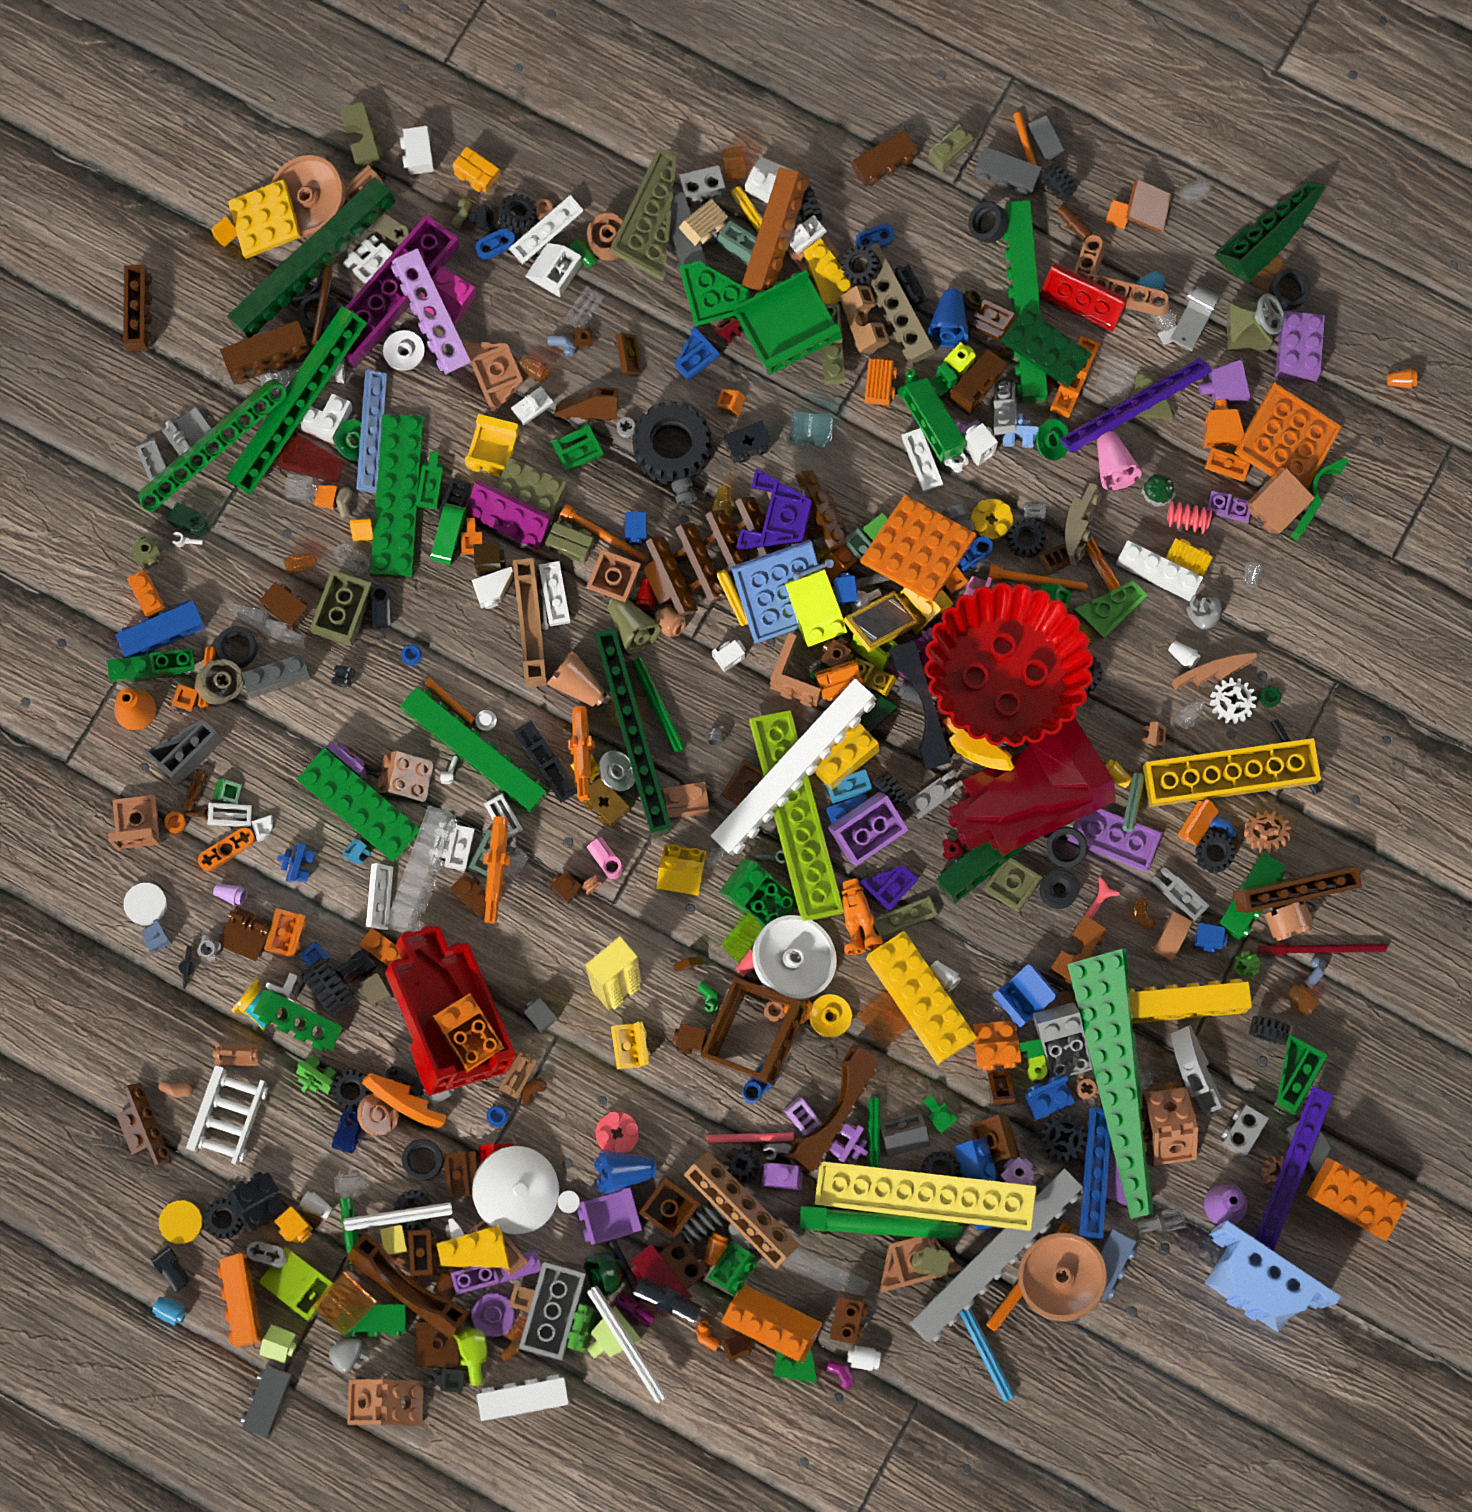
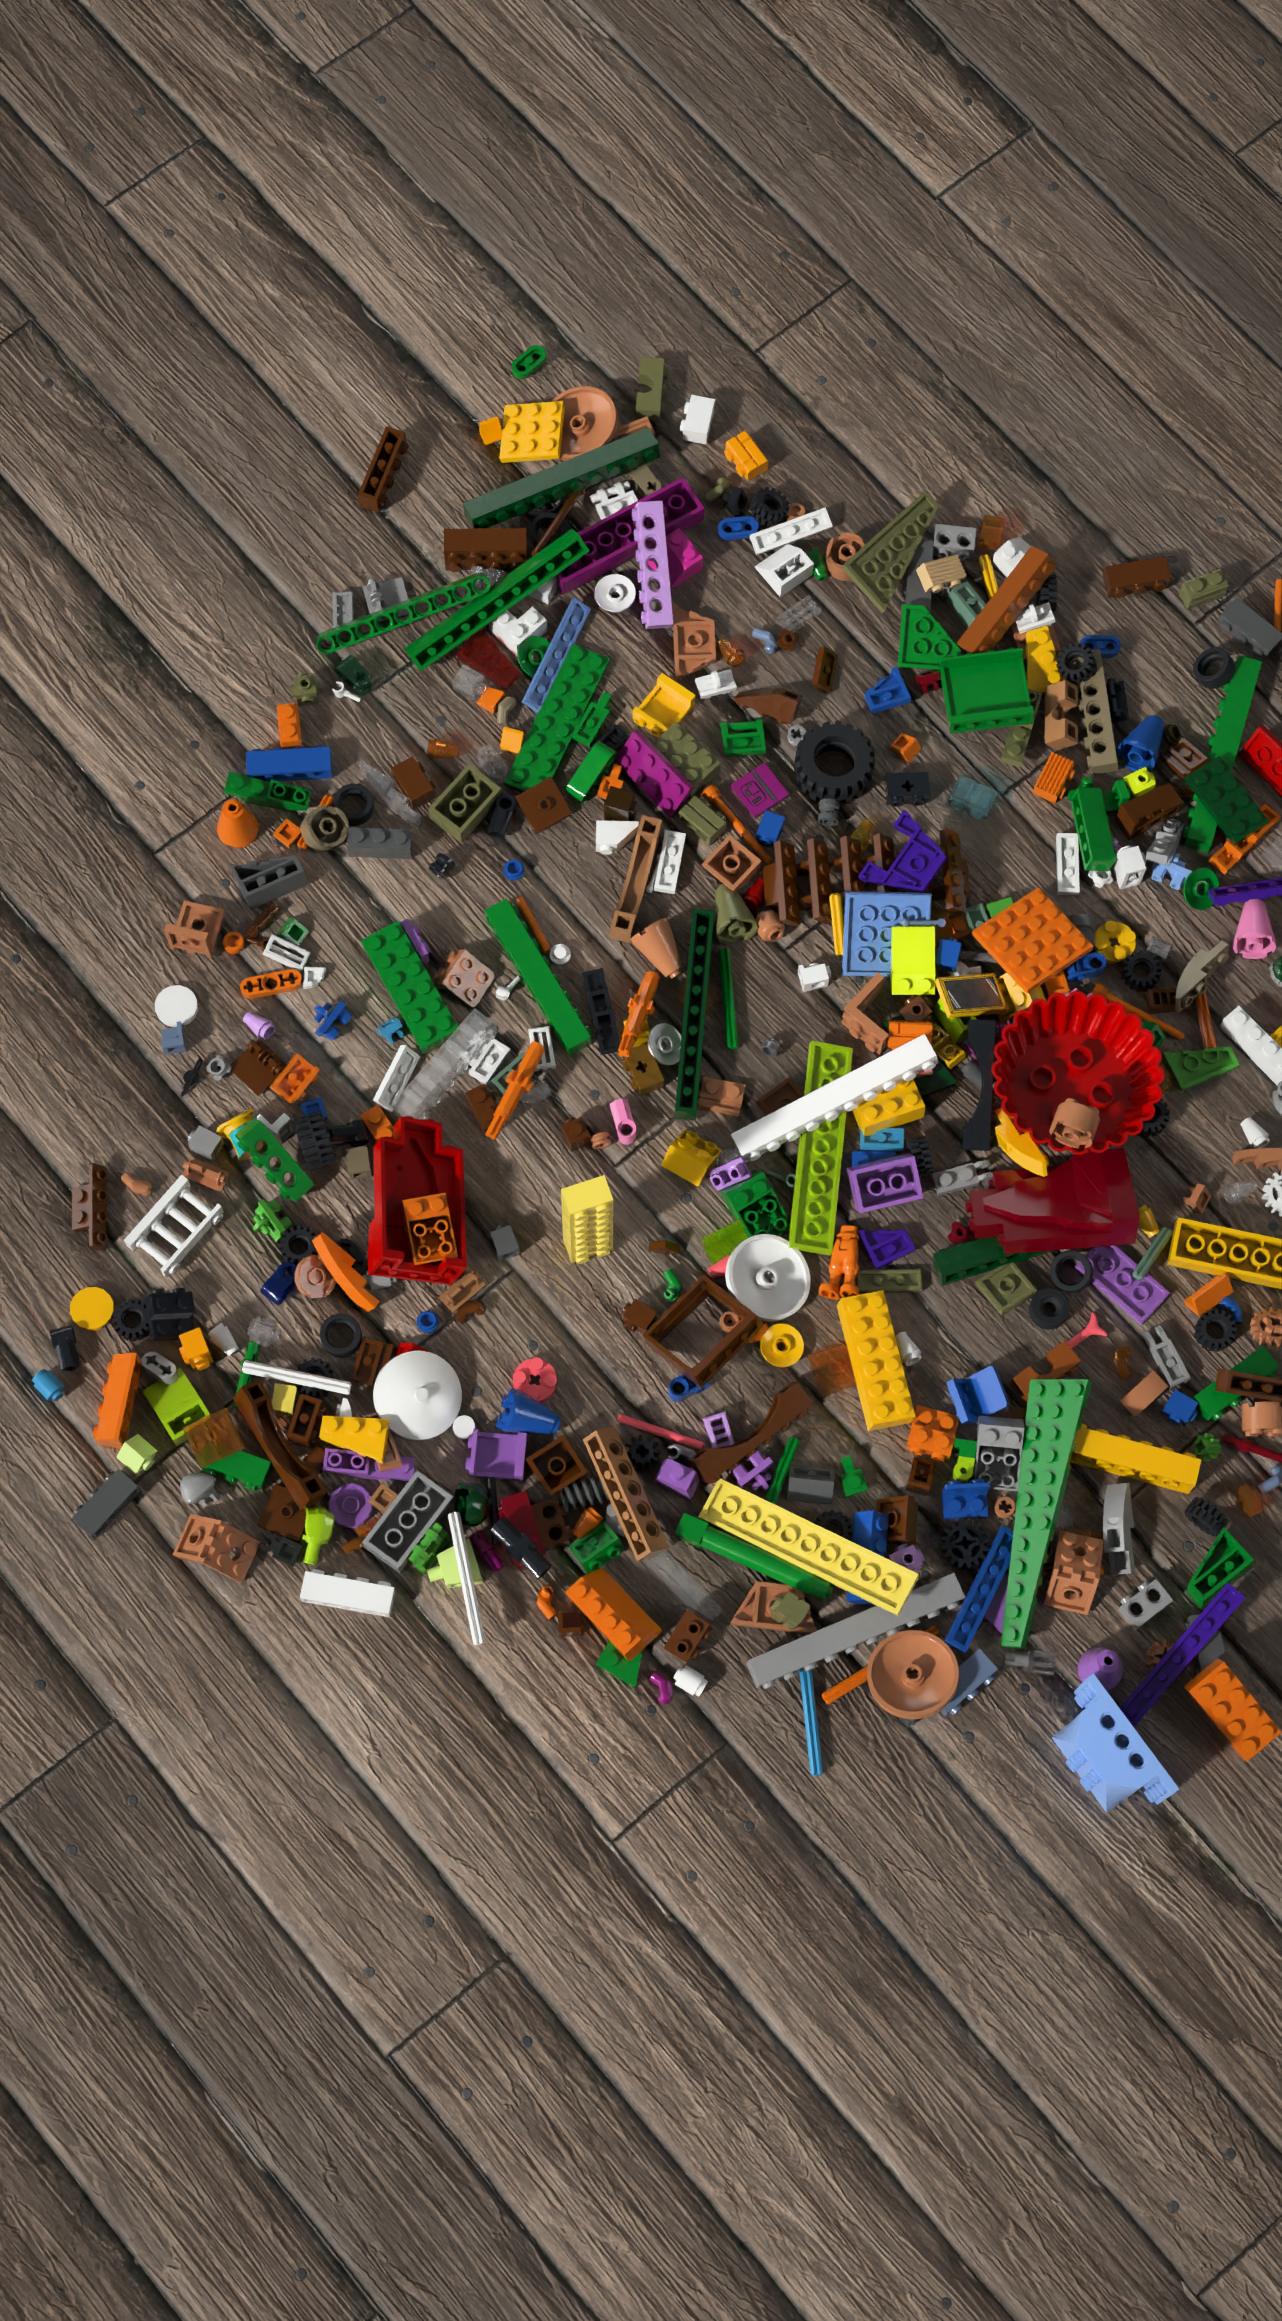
camera: 20 degrees right, 5 degrees down
yellow bracket [611,1021,650,1070] -> none
none -> light grey brick [188,1125,224,1161]
none -> green plate [512,345,546,379]
none -> reddish brown plate [514,777,572,834]
none -> medium lavender hips [708,1156,752,1191]
none -> magenta tile [731,763,789,819]
none -> nougat brick [1049,1098,1100,1148]

